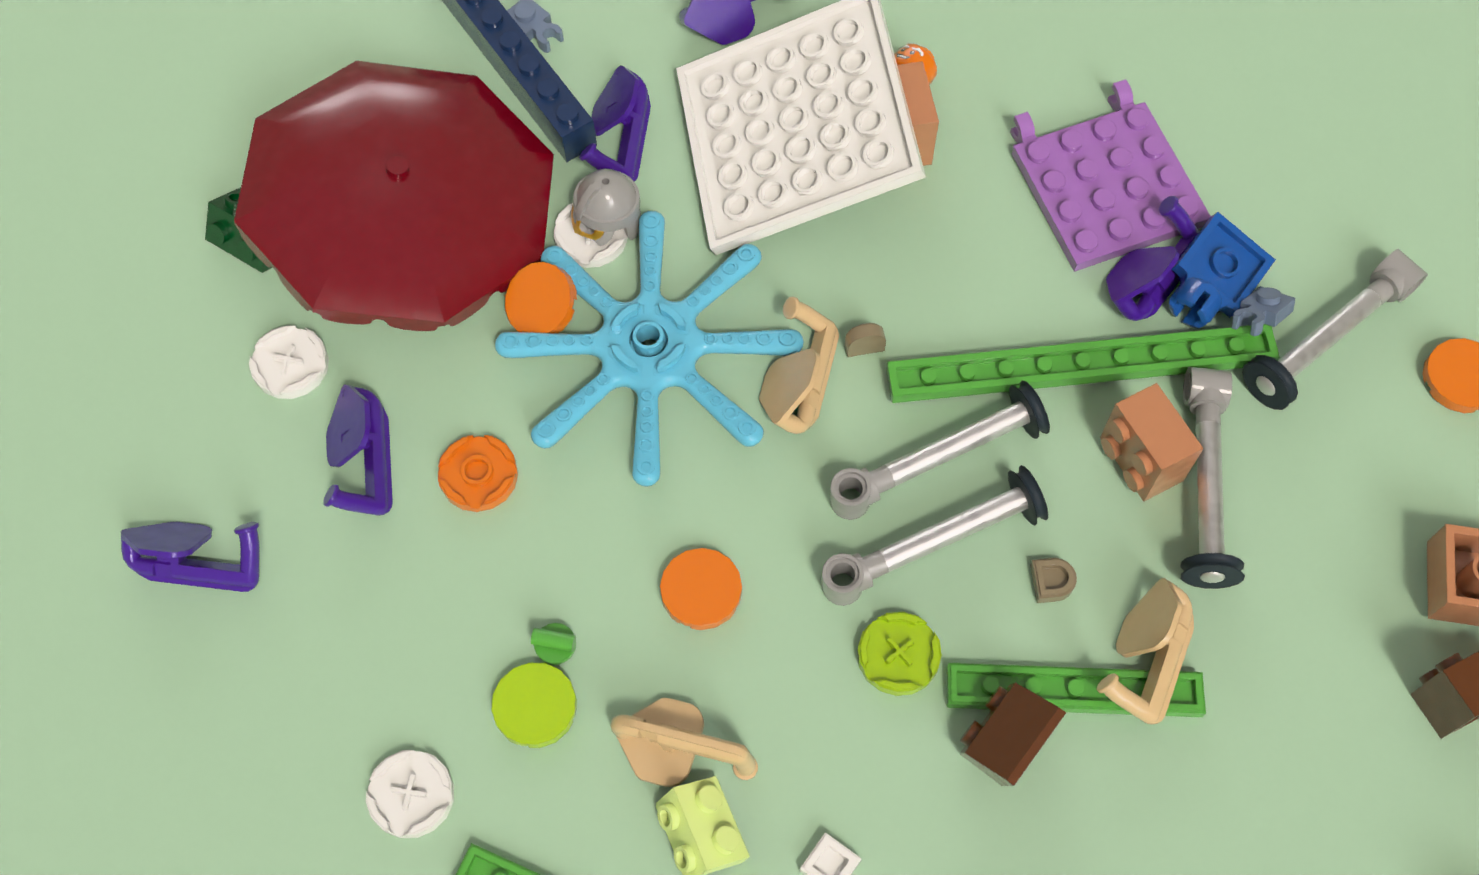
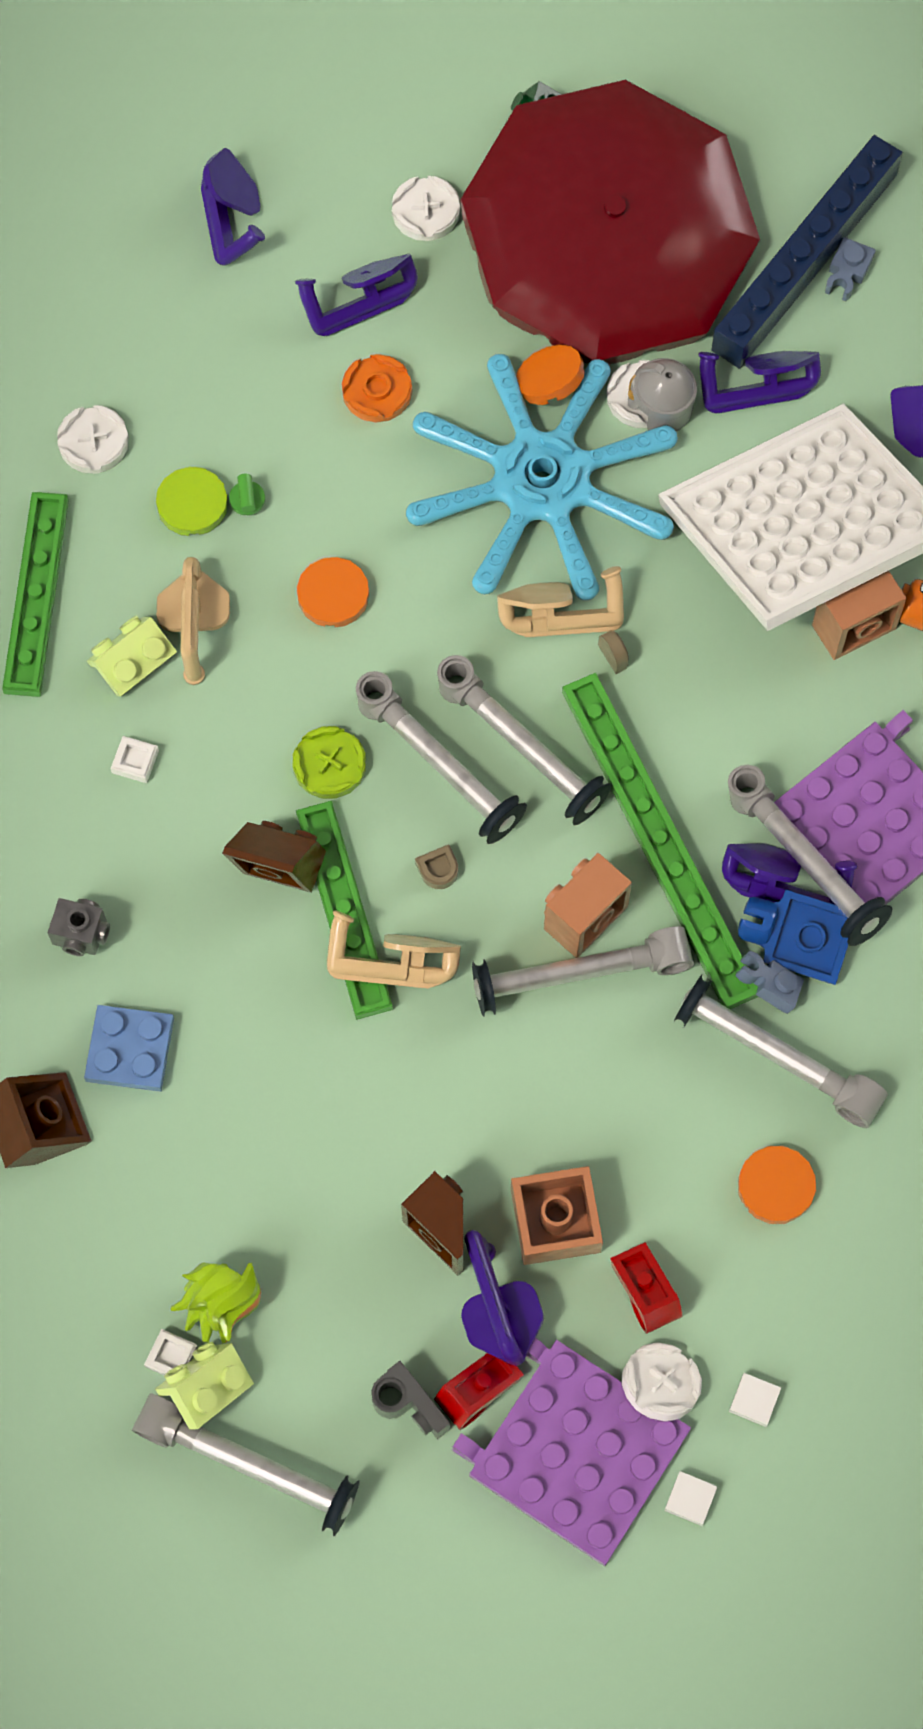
camera: 70 degrees right, 5 degrees up
none -> piece [728,765,893,946]

